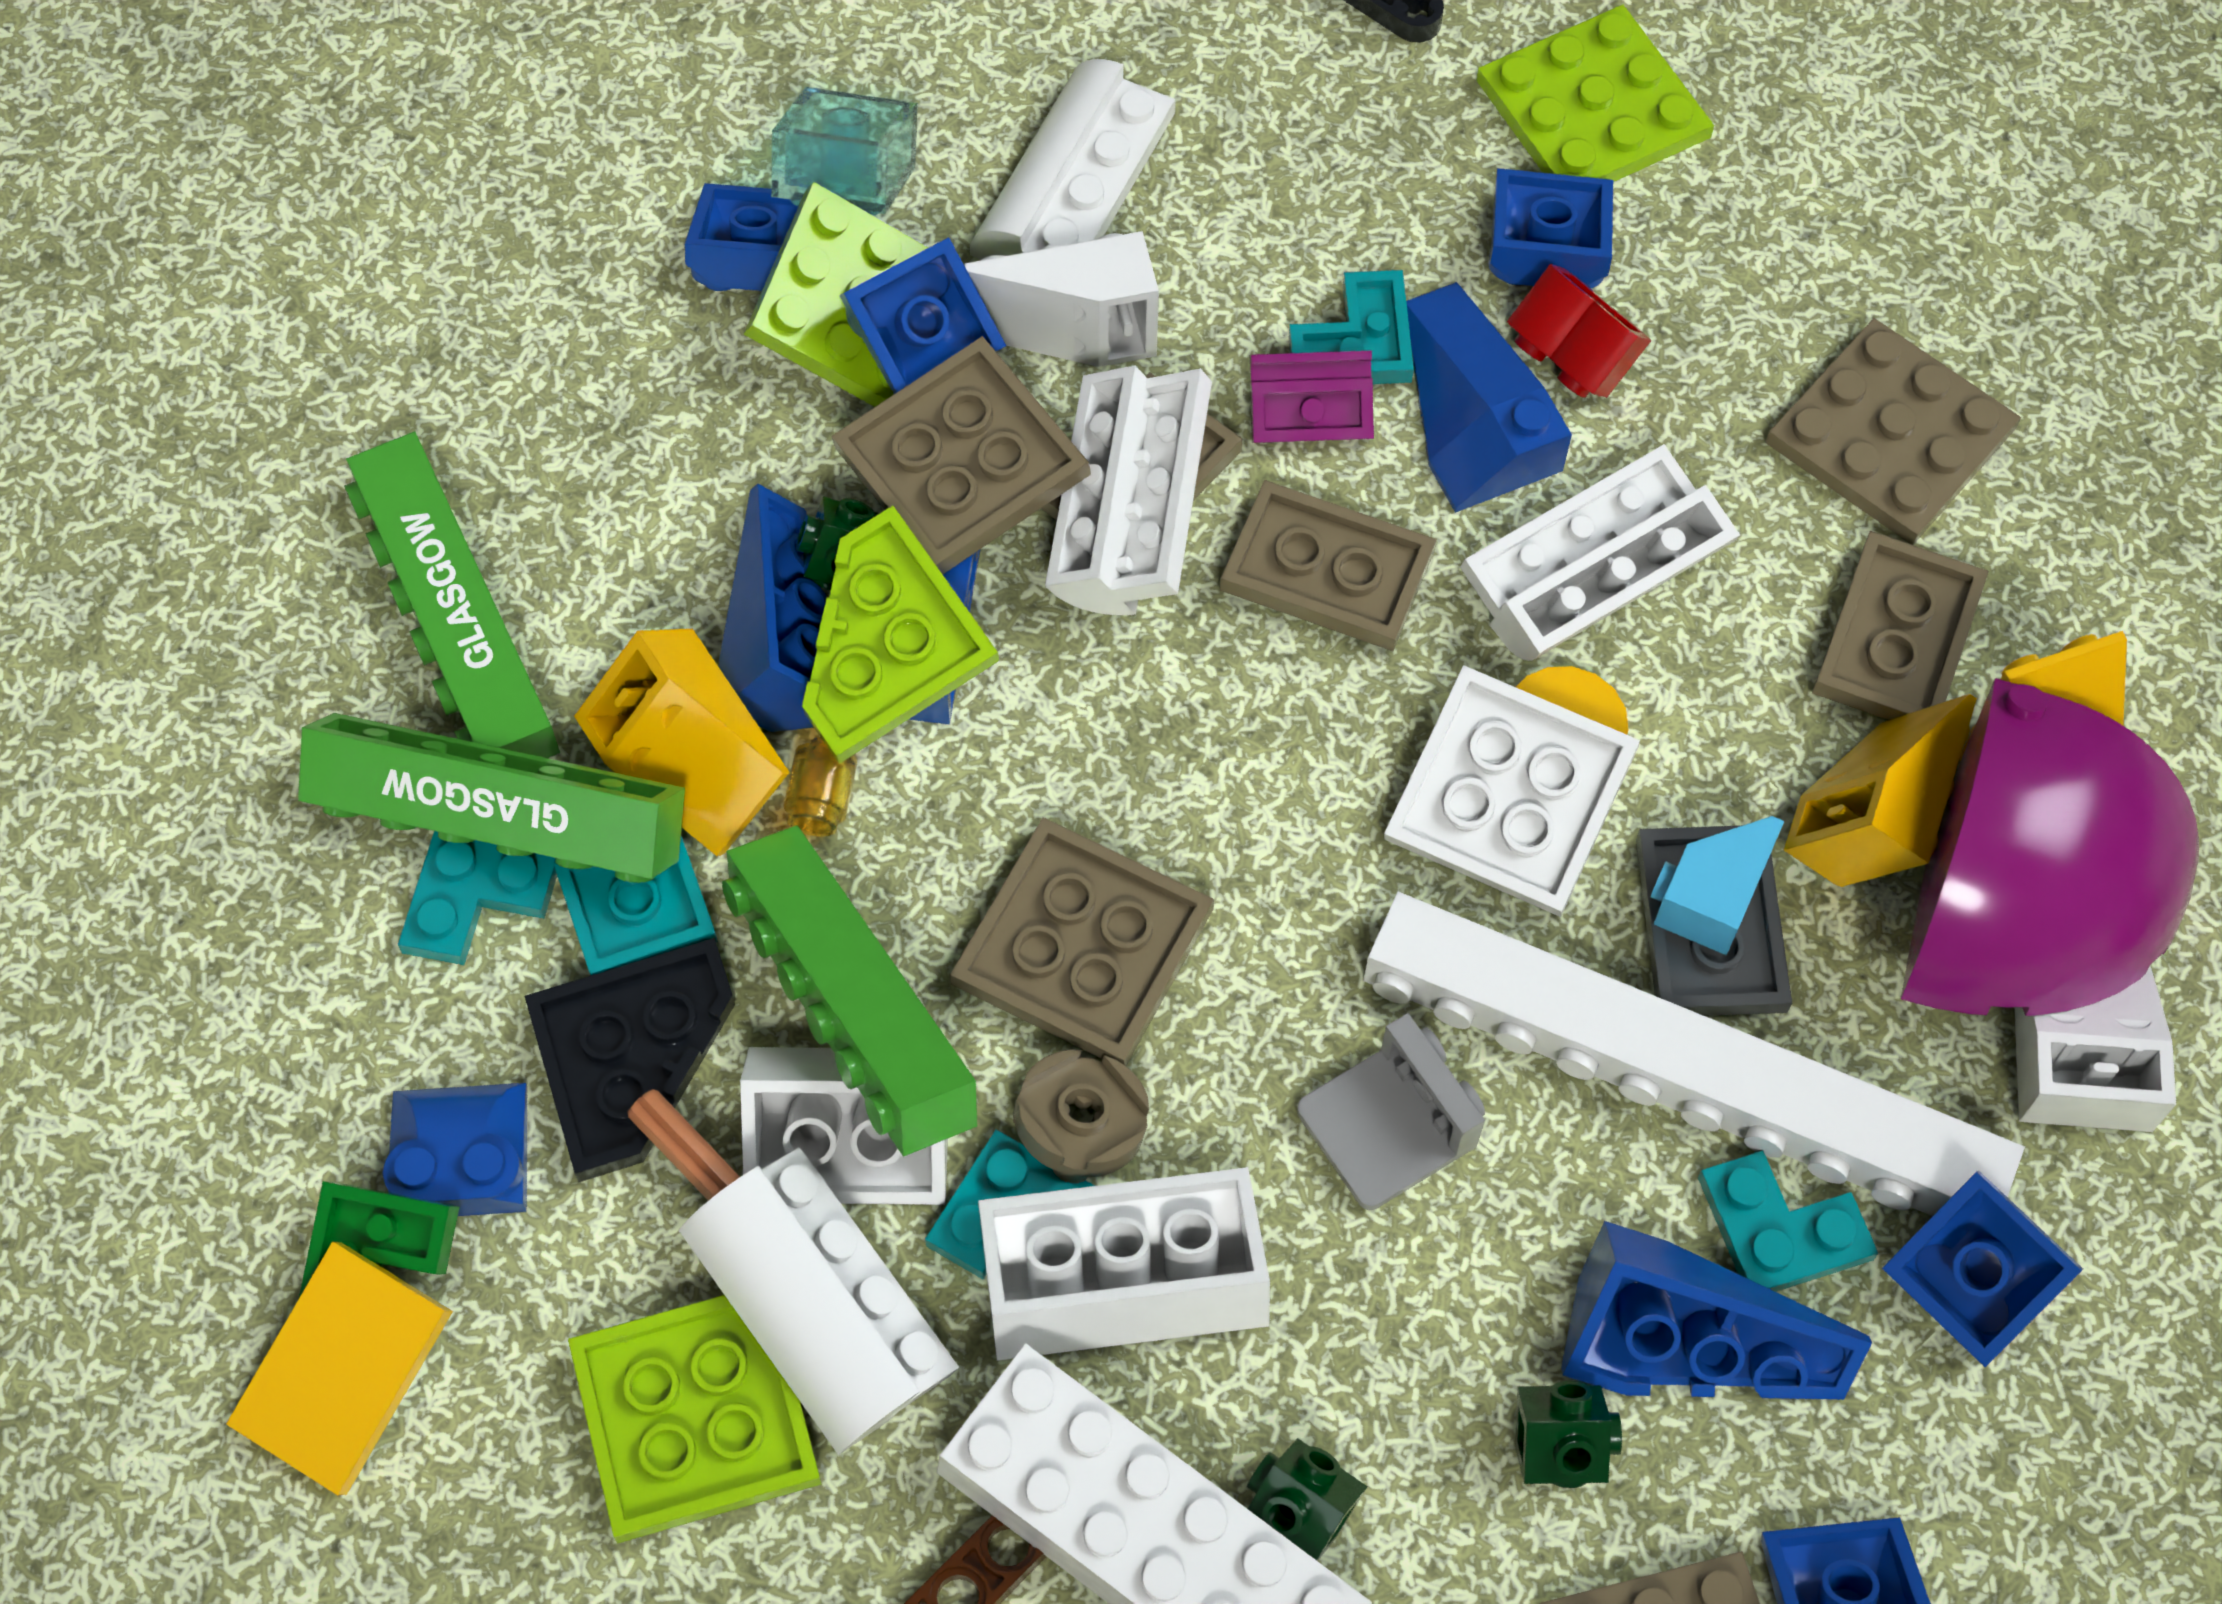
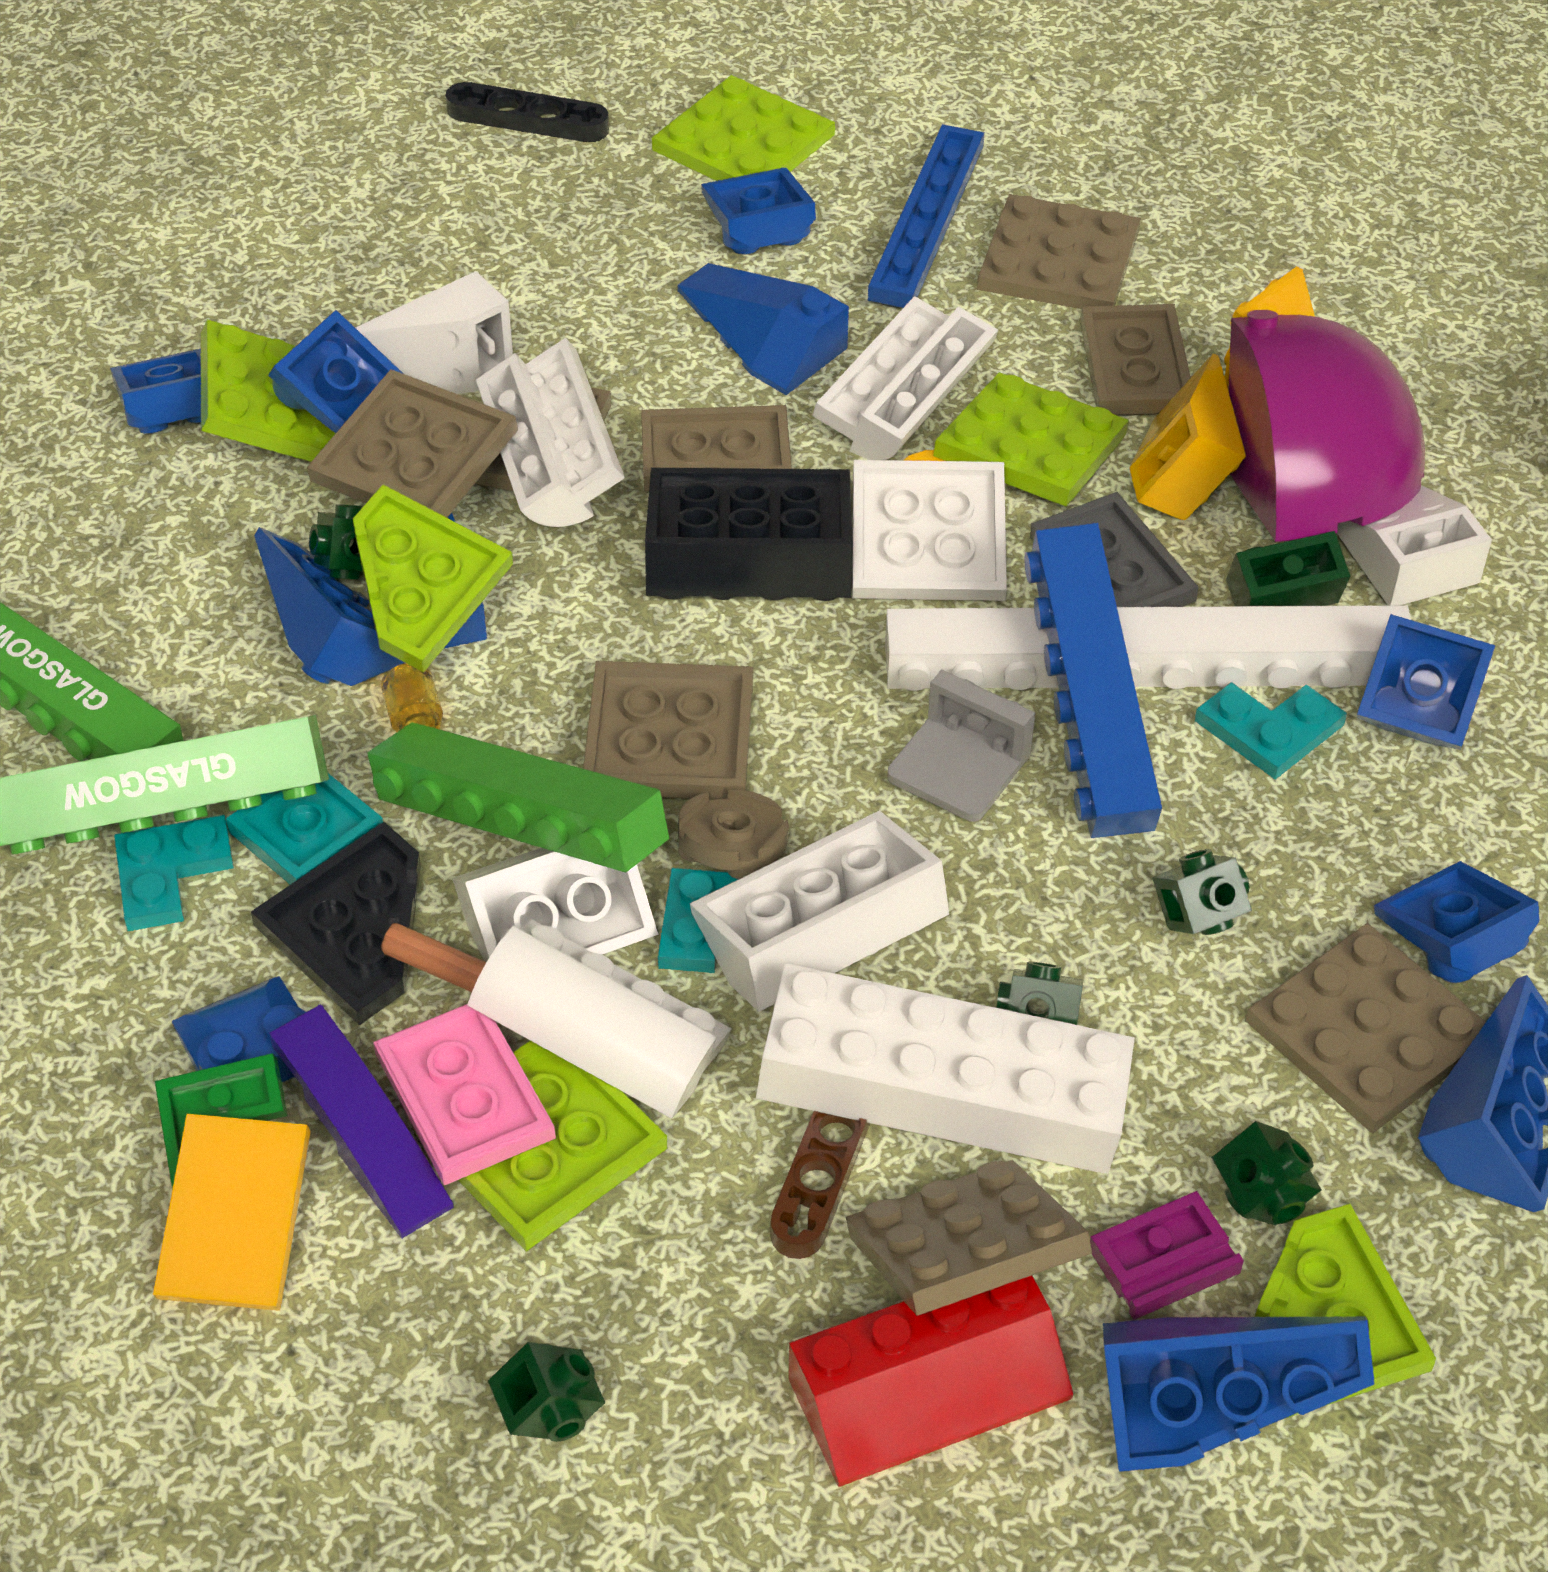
camera: 25 degrees left, 15 degrees down
yellow slope [574,628,790,856] -> none
clear light blue brick [771,87,918,216] -> none
white brick [970,59,1175,259] -> none
magenta plate [1249,351,1374,443] -> none
teal plate [1289,270,1414,384] -> none
red brick [1507,264,1652,398] -> none
blue wedge [1561,1221,1872,1400] -> none
medium azure slope [1650,816,1784,955] -> none
none -> dark purple slope [269,1004,454,1239]
none -> bright pink tile [373,1004,556,1185]
none -> black slope [645,468,853,601]
none -> blue plate [868,124,985,308]
none -> lime plate [933,372,1129,507]
none -> blue brick [1024,523,1162,838]
none -> dark green brick [1226,531,1351,606]

